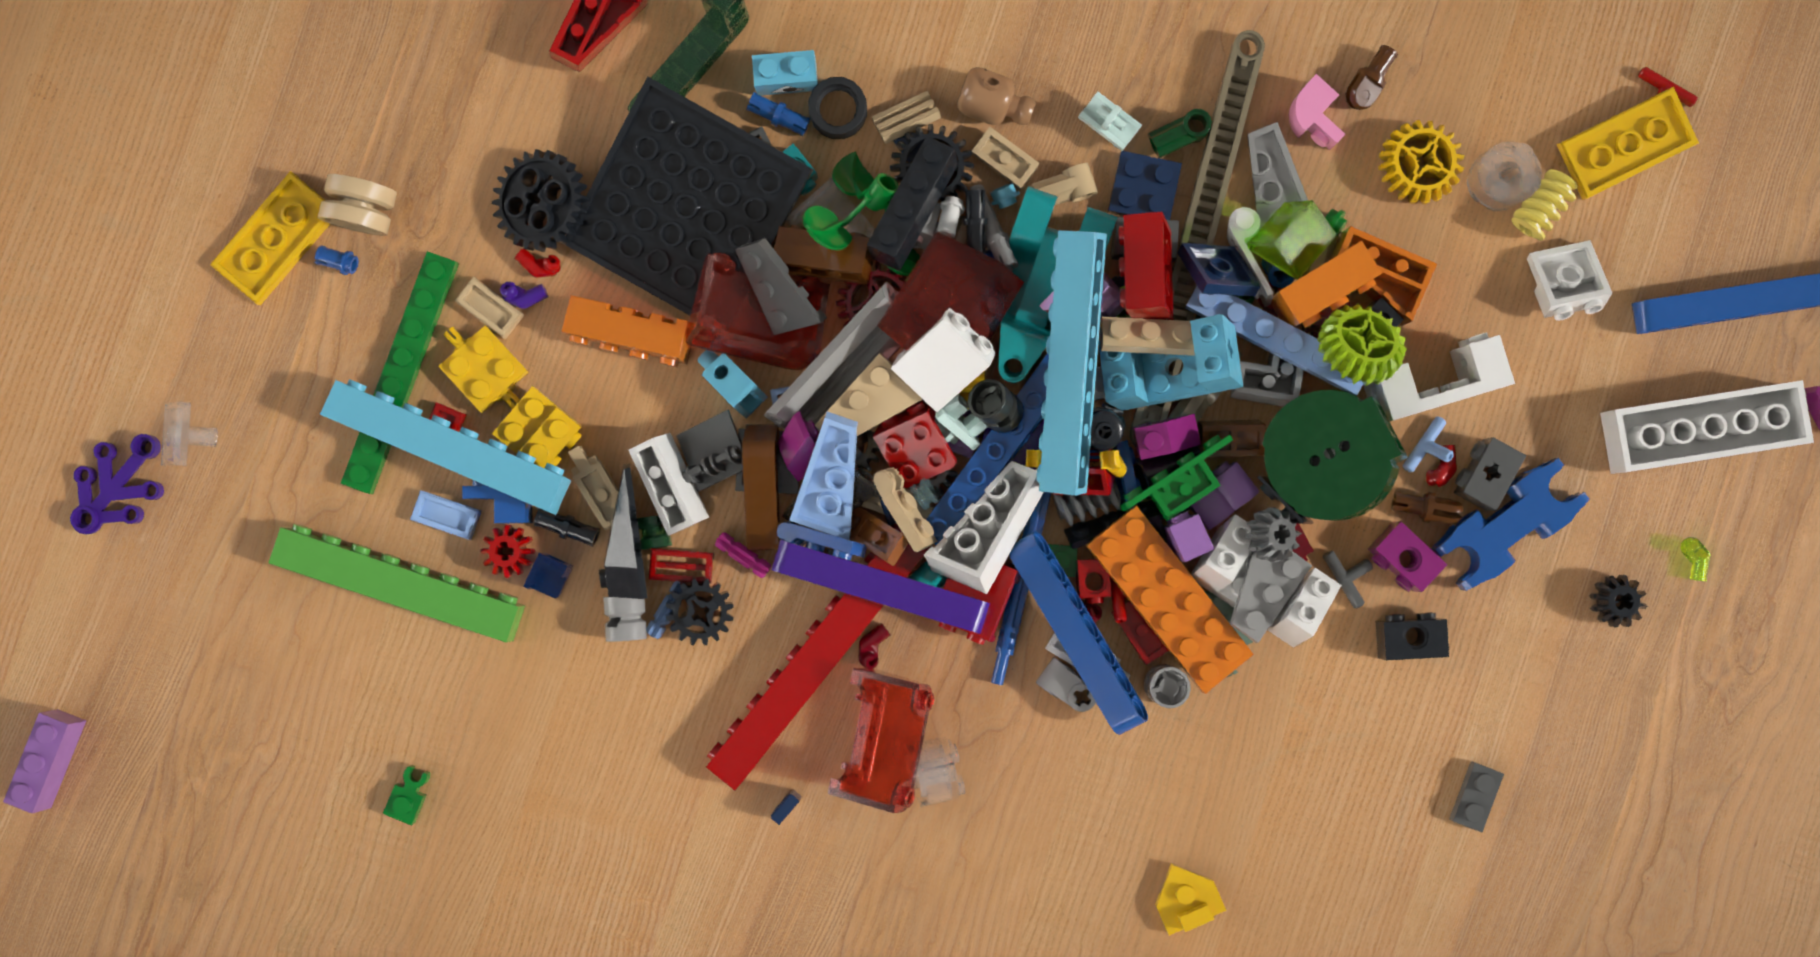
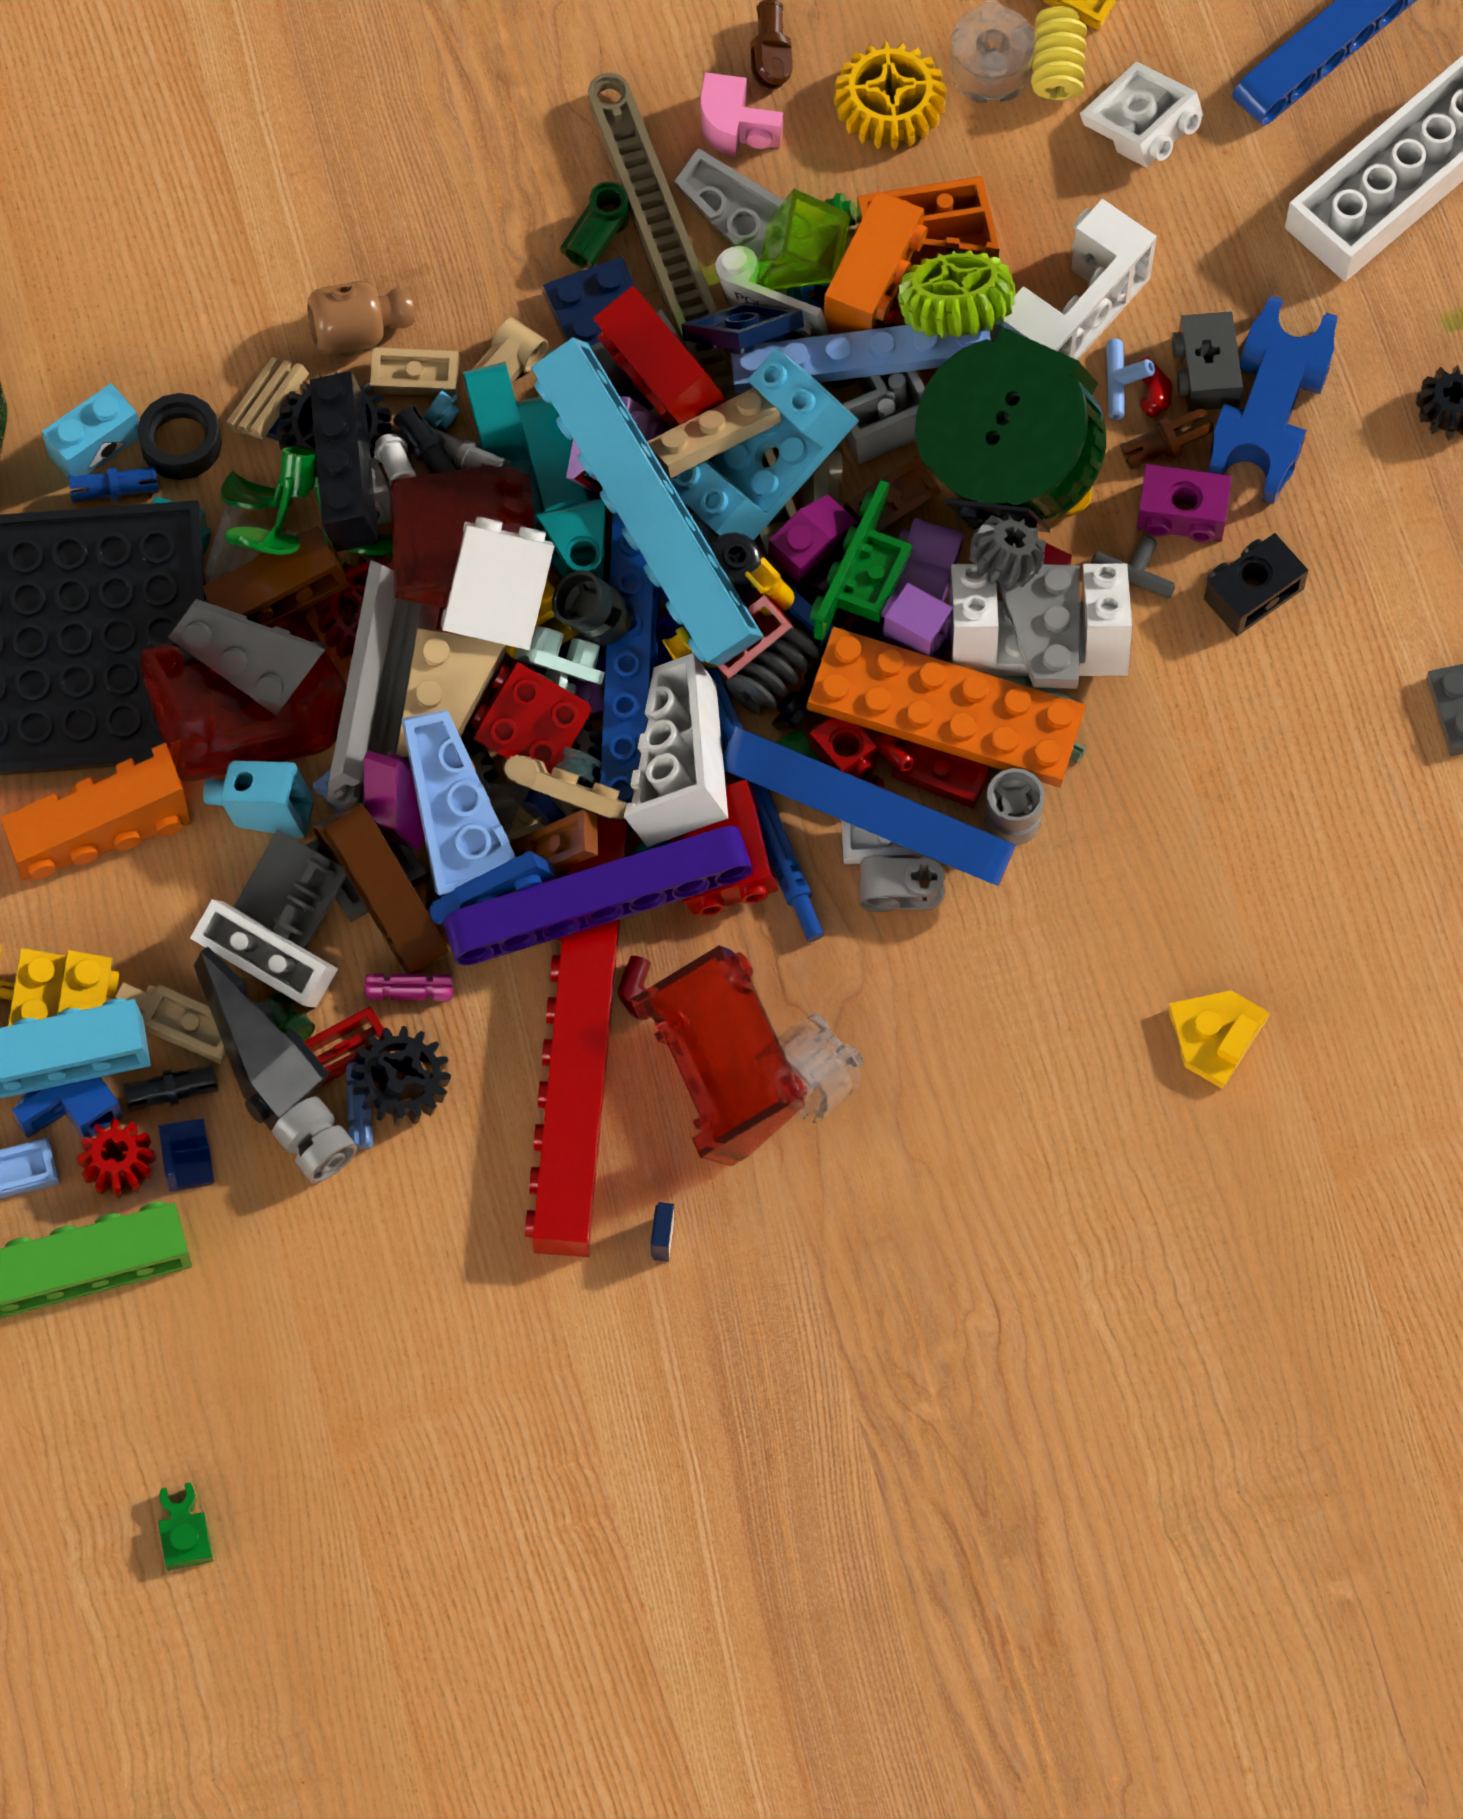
camera: 40 degrees left, 20 degrees down
light aqua hips [1078,91,1142,151] -> none

